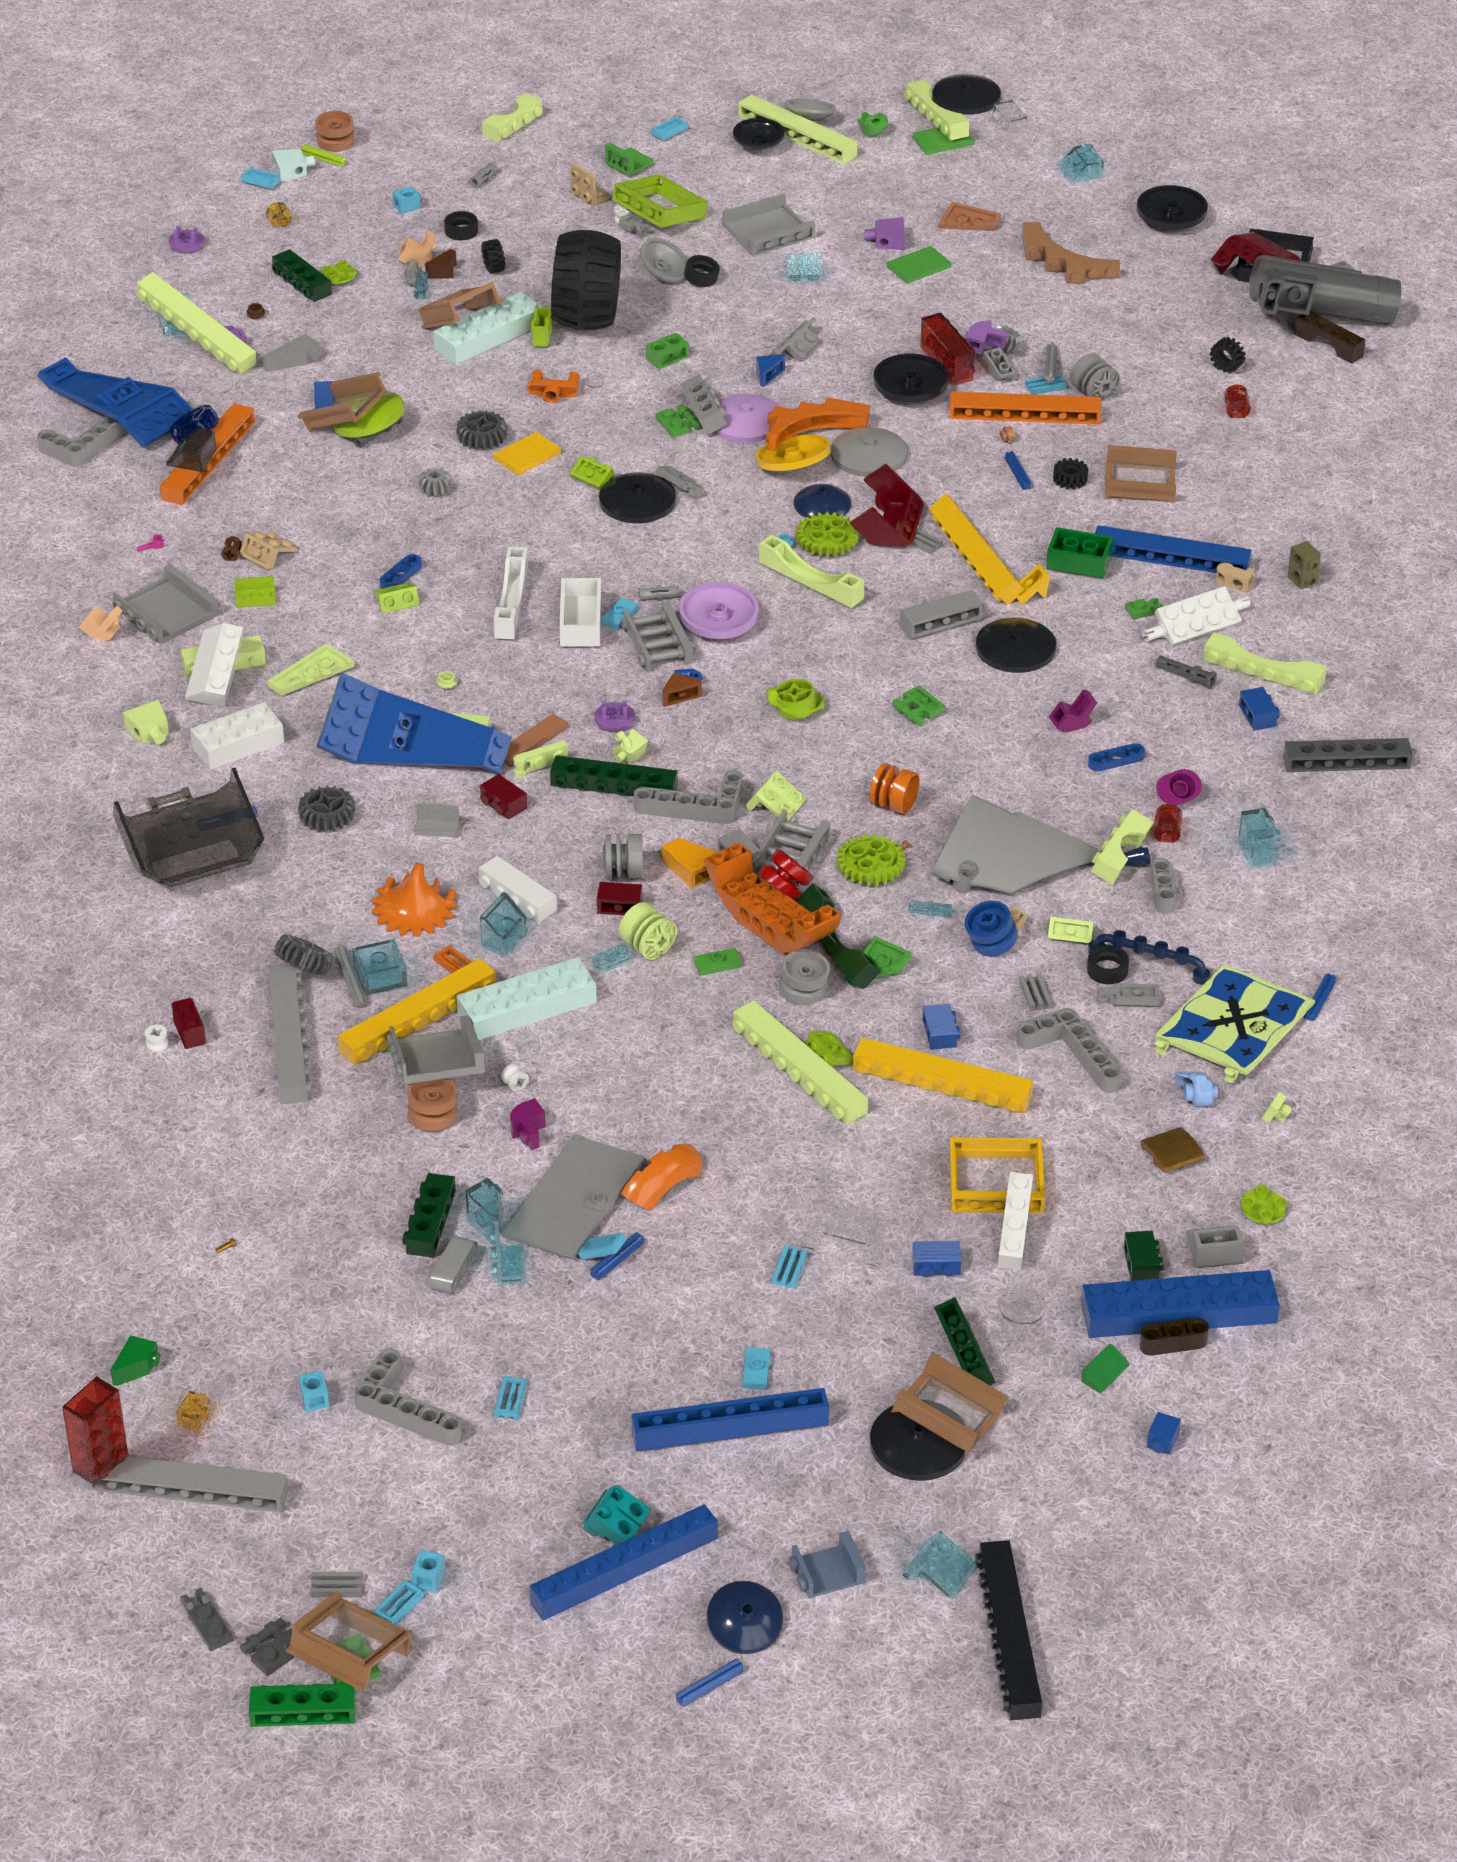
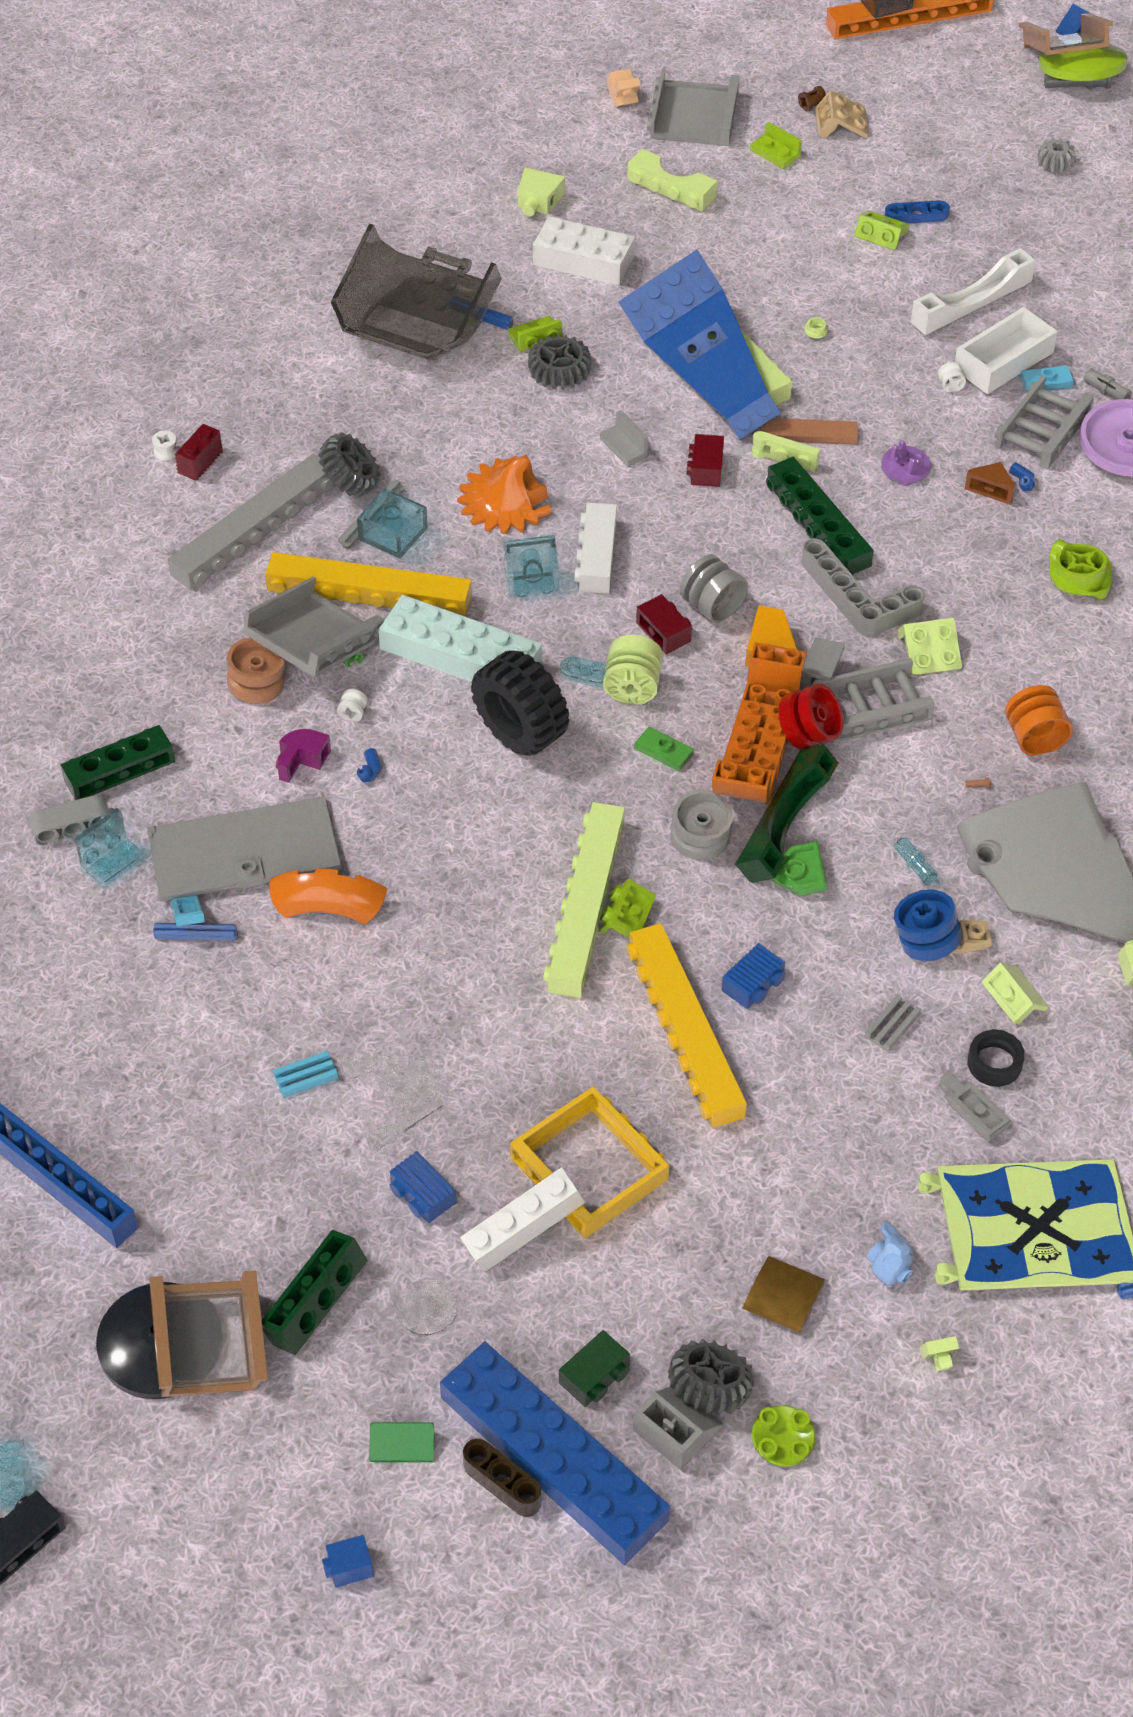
camera: 50 degrees right, 10 degrees up
dark pink hand [137,534,164,552] -> none
white slope [185,623,243,707] -> none
yellowish green wing [267,644,355,696] -> none
orange tile [433,945,471,973] -> none
clear light blue slope [465,1177,504,1248] -> none
yellowish green piece [612,729,648,763] -> none
medium azure plate [743,1347,770,1390] -> none
lime gear [837,833,906,887] -> none
light grey beam [1017,1008,1121,1093] -> none
dark blue bar [1088,930,1211,985] -> none
none -> blue arm [357,748,382,783]
none -> black tyre [471,650,569,756]
none -> lime bracket [508,315,562,352]
none -> dark grey gear [668,1339,754,1416]
none -> white wheel [938,362,966,392]

